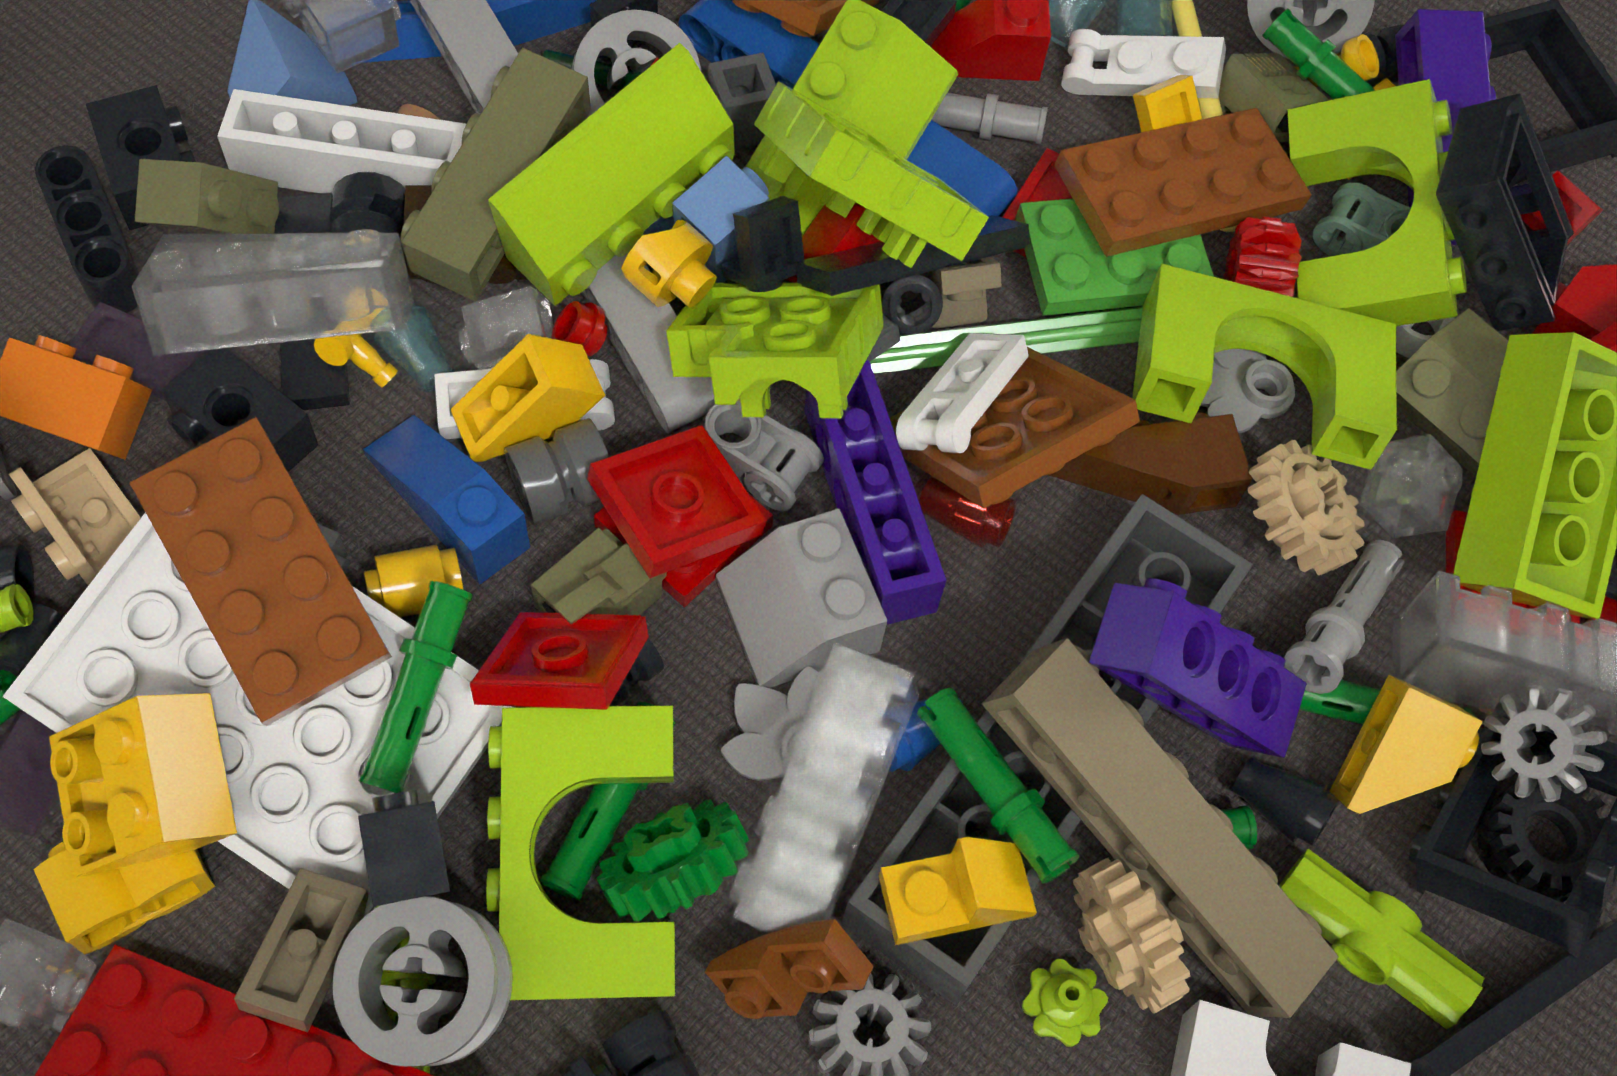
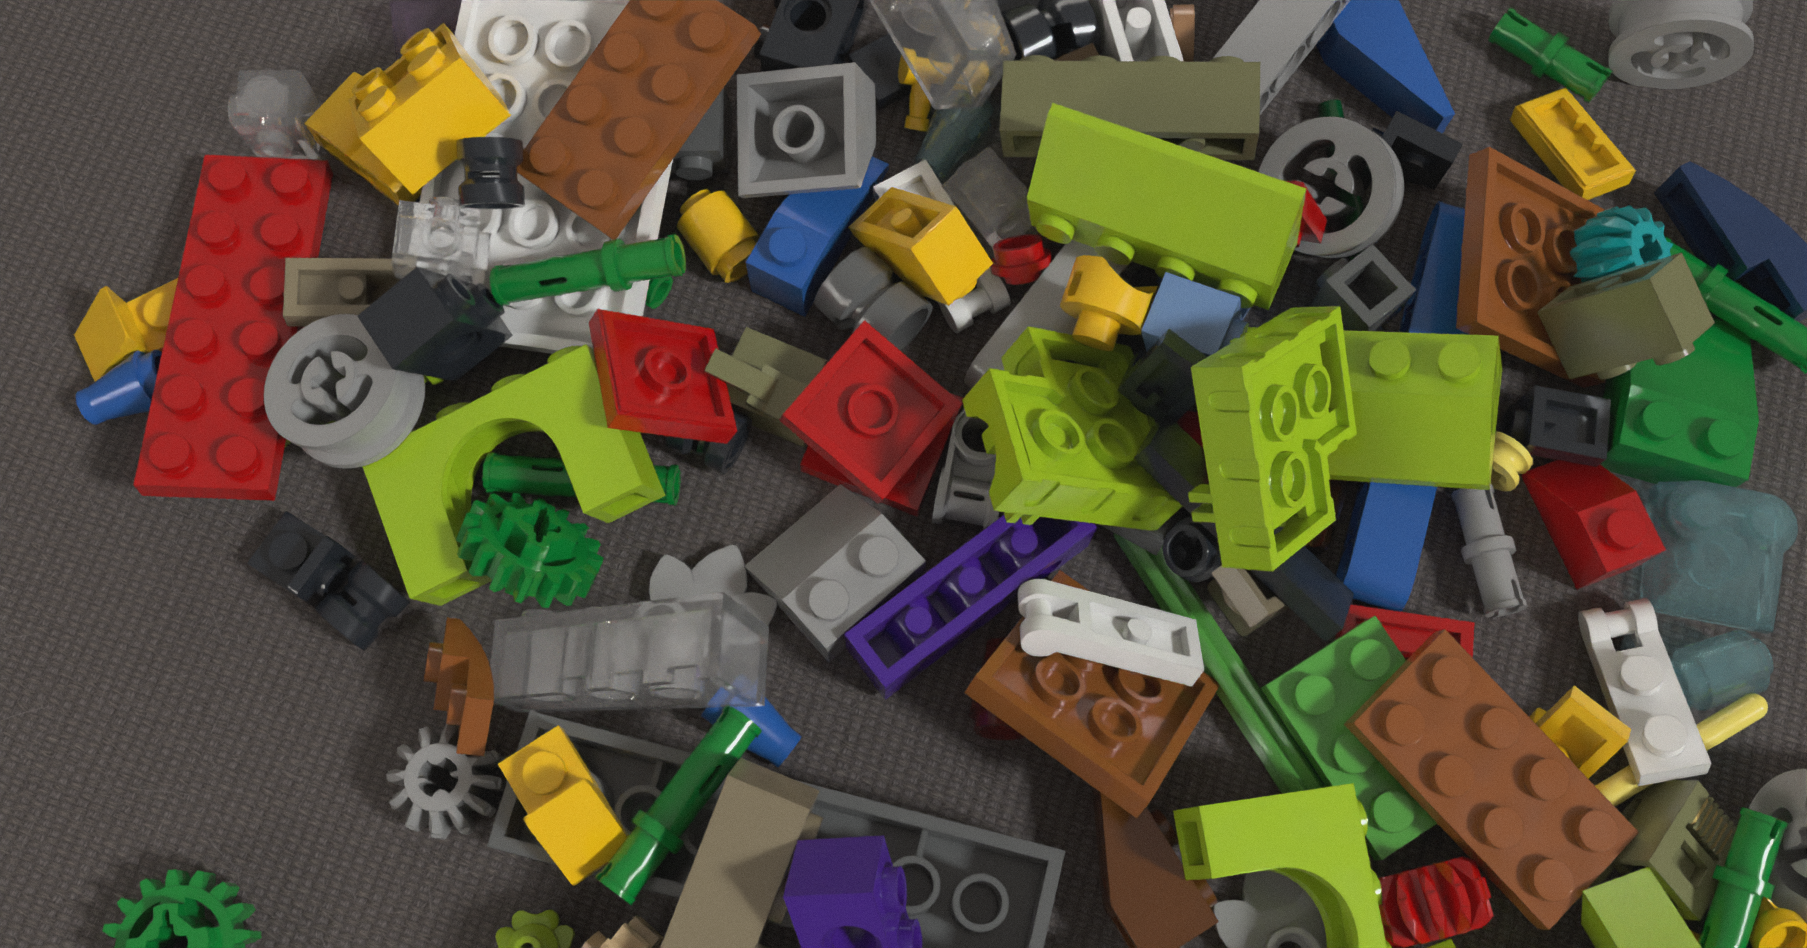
camera: 75 degrees right, 10 degrees up
none -> clear brick [391,197,492,284]
none -> black wheel [457,137,525,209]
none -> light grey slope [737,62,876,198]

